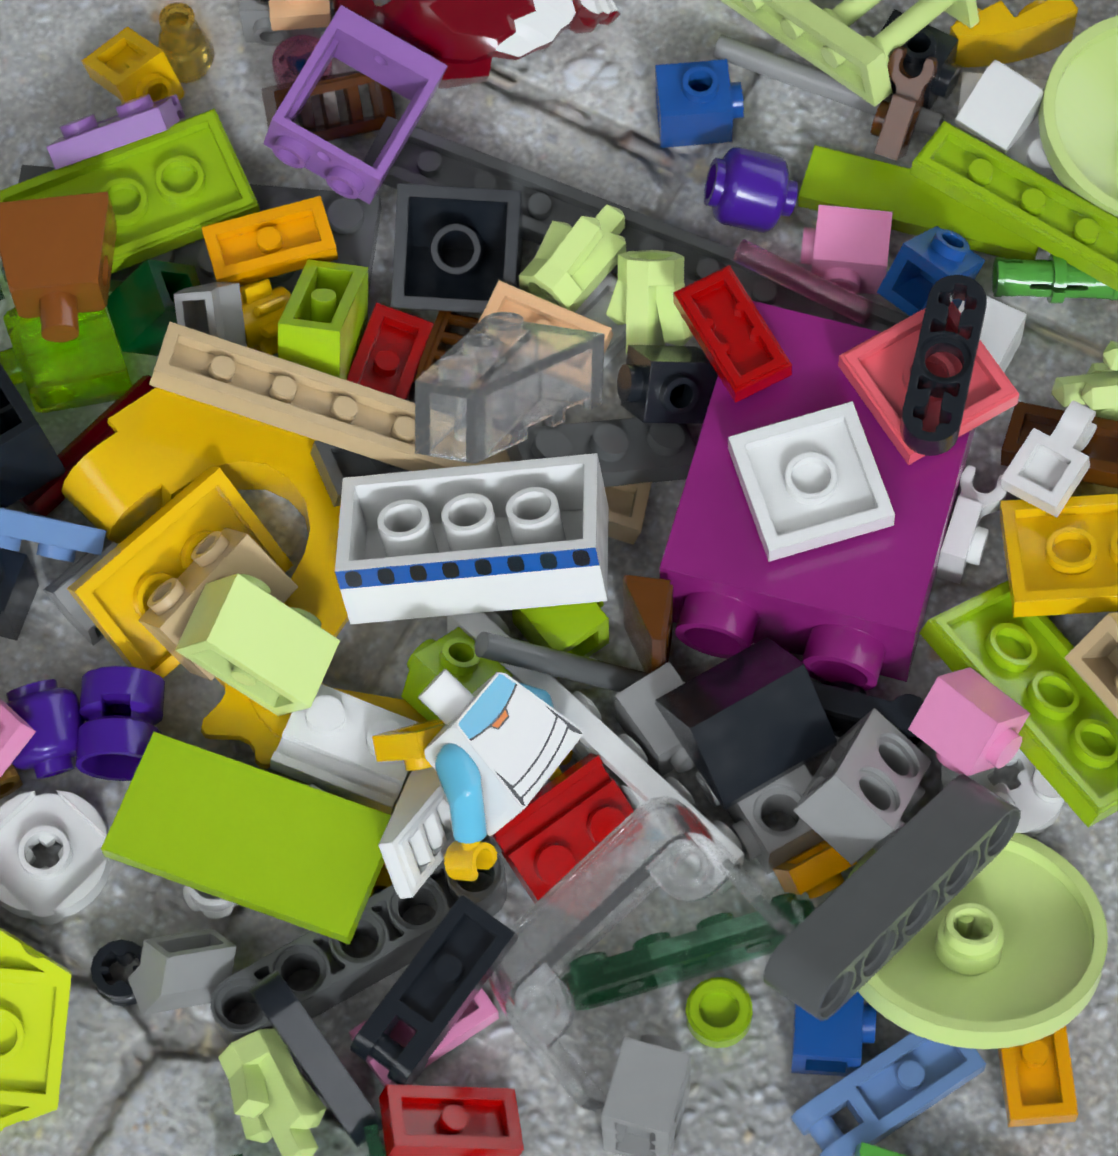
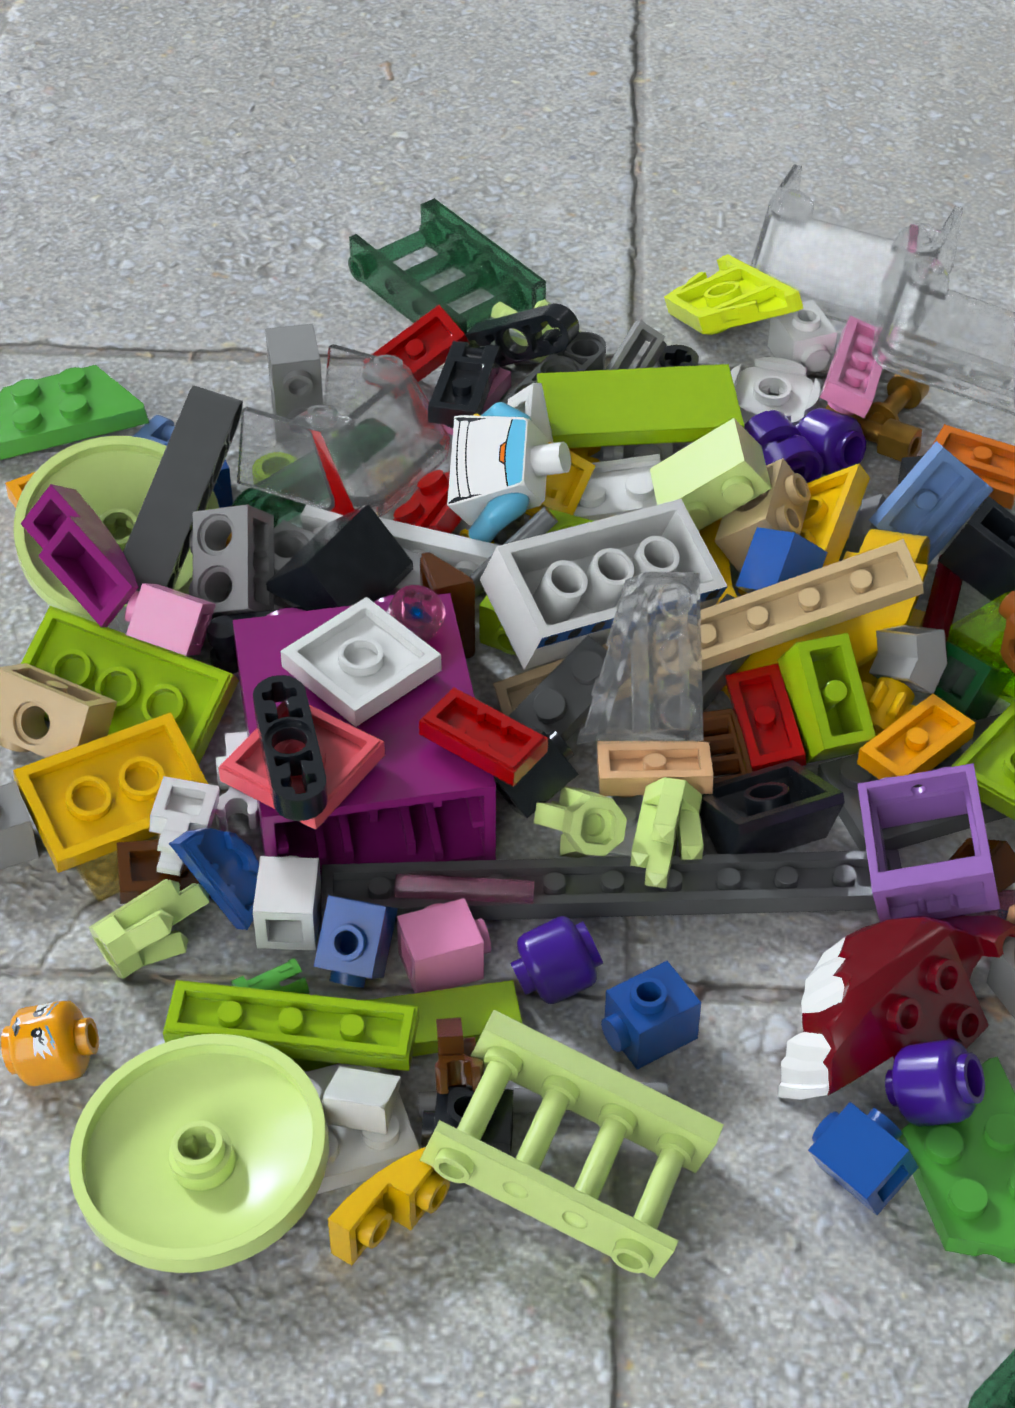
camera: 150 degrees right, 20 degrees down
none -> magenta slope [21,484,139,628]
none -> blue plate [169,828,259,930]
none -> clear pink tile [387,585,446,642]
none -> blue brick [736,527,828,593]

